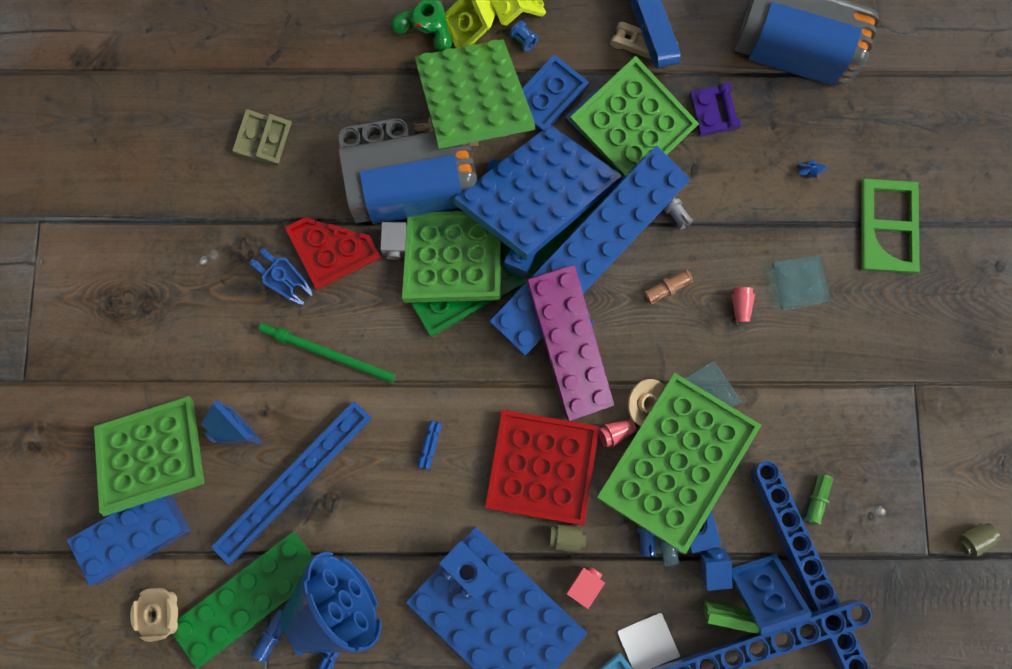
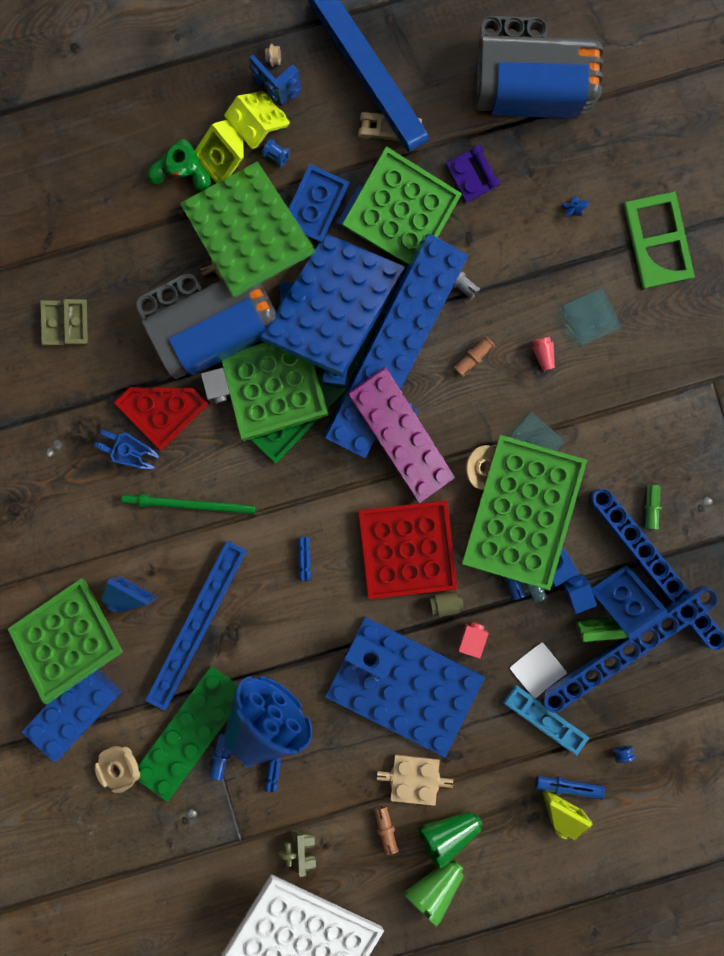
camera: 15 degrees left, 10 degrees up
coral cone [598,419,637,448] -> none

